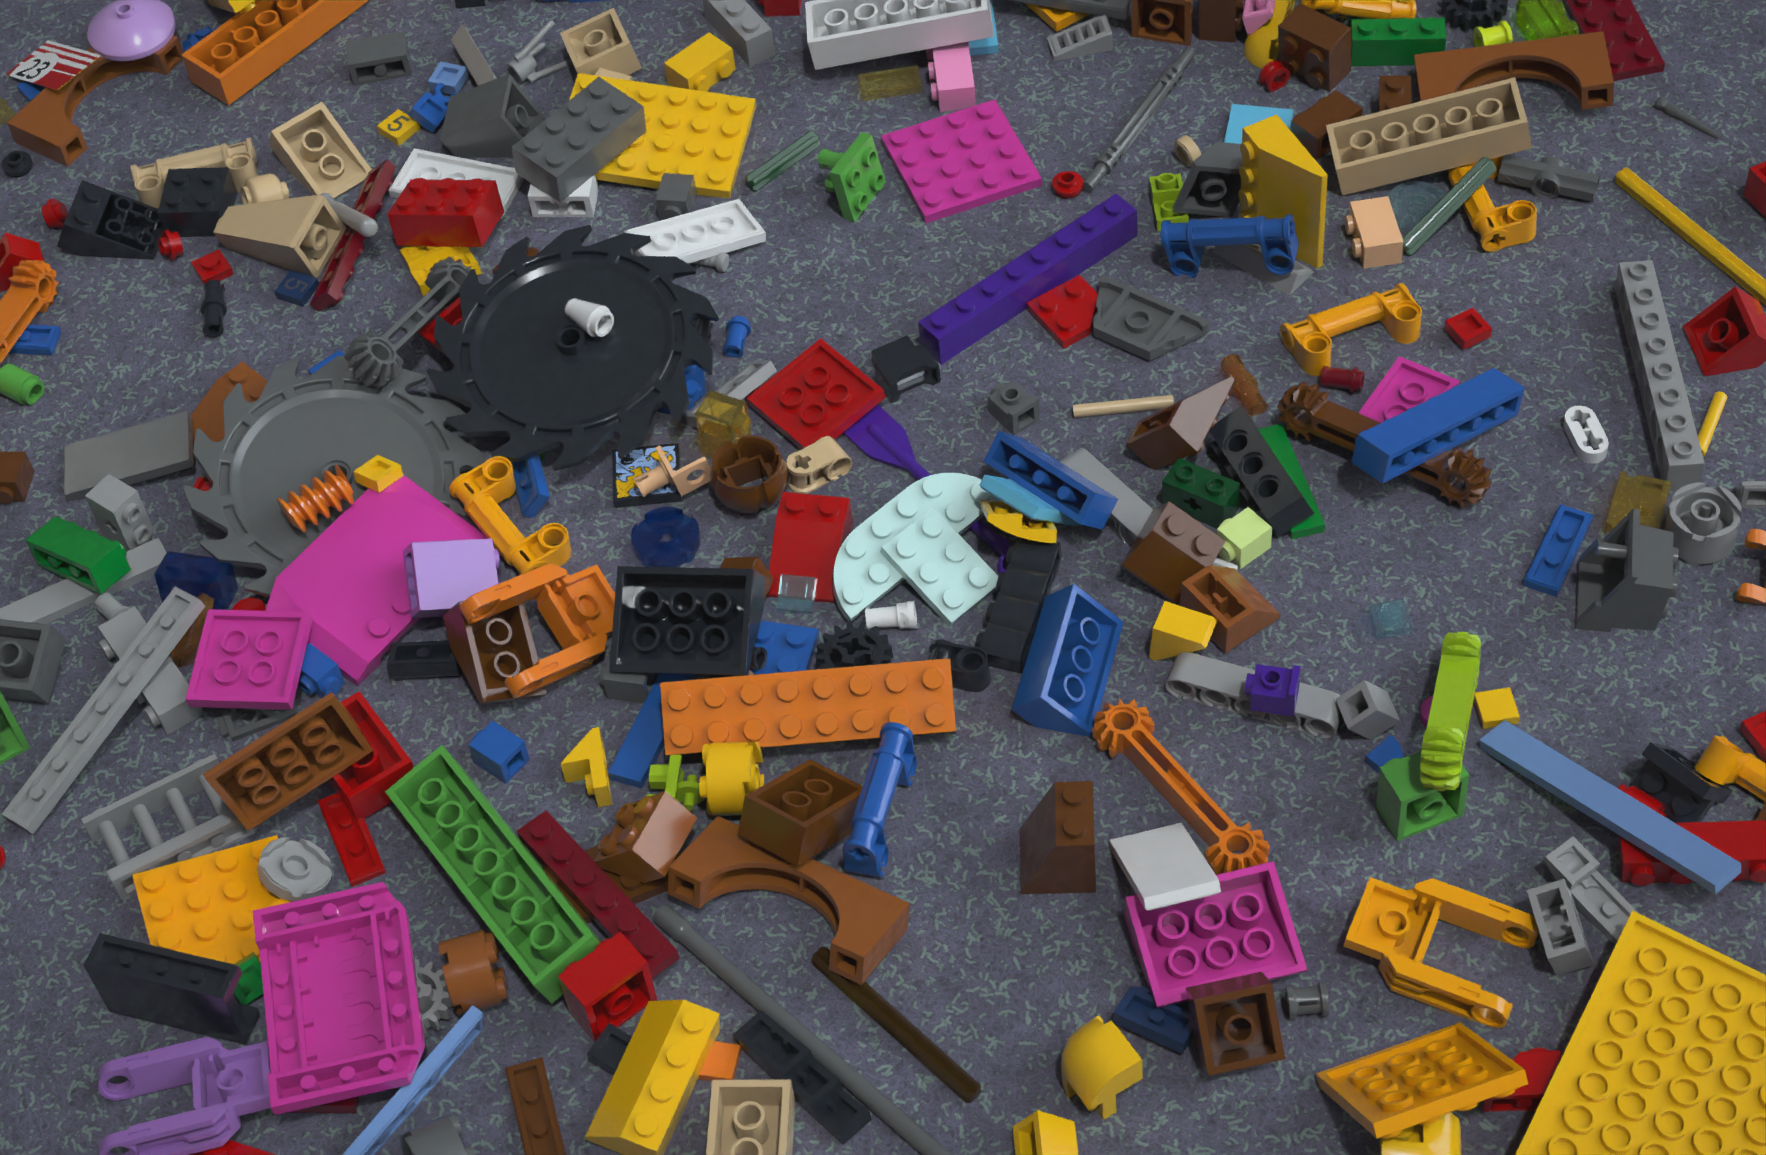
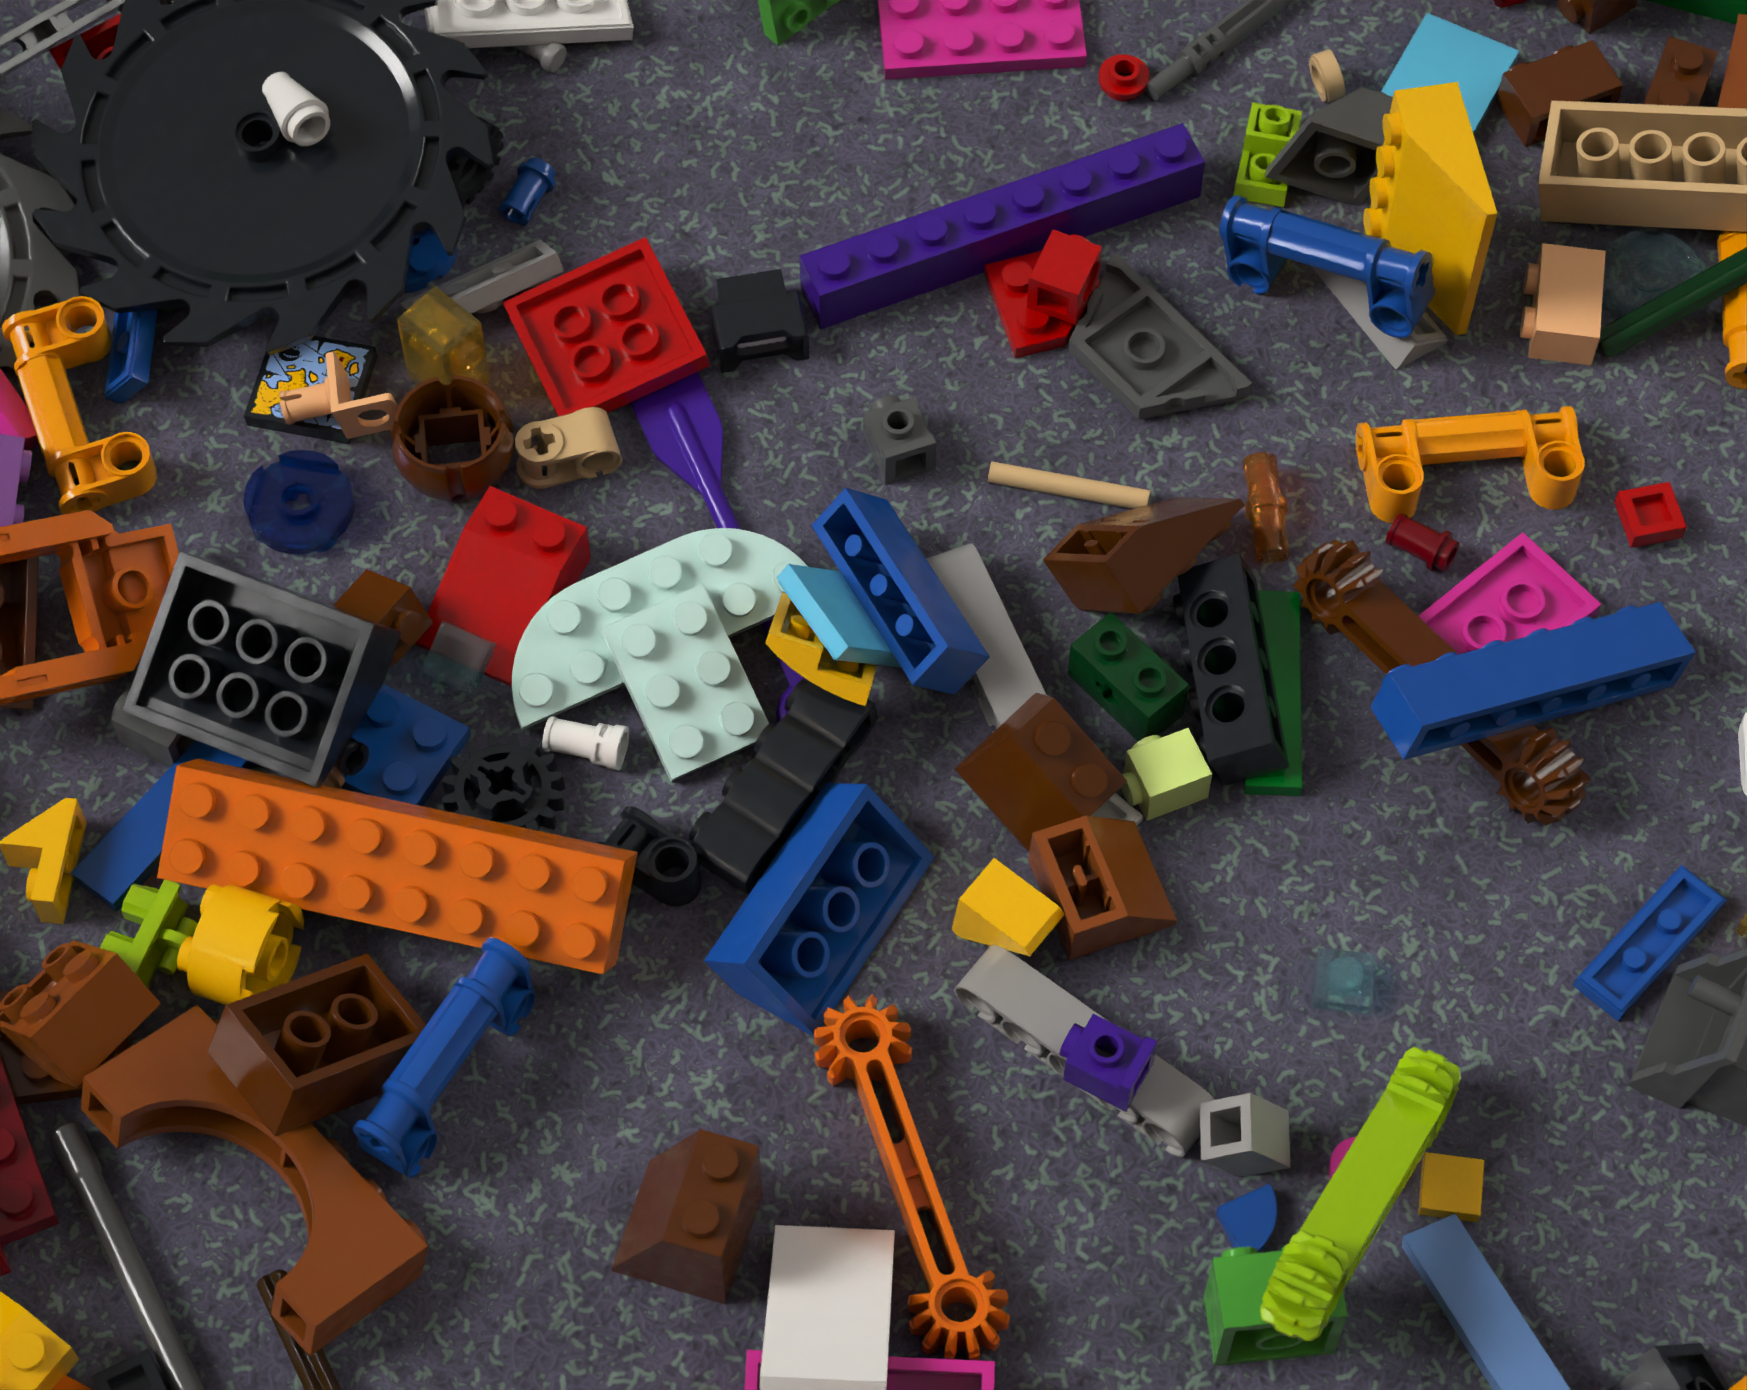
camera: 10 degrees right, 10 degrees up
none -> red brick [1027,229,1102,325]

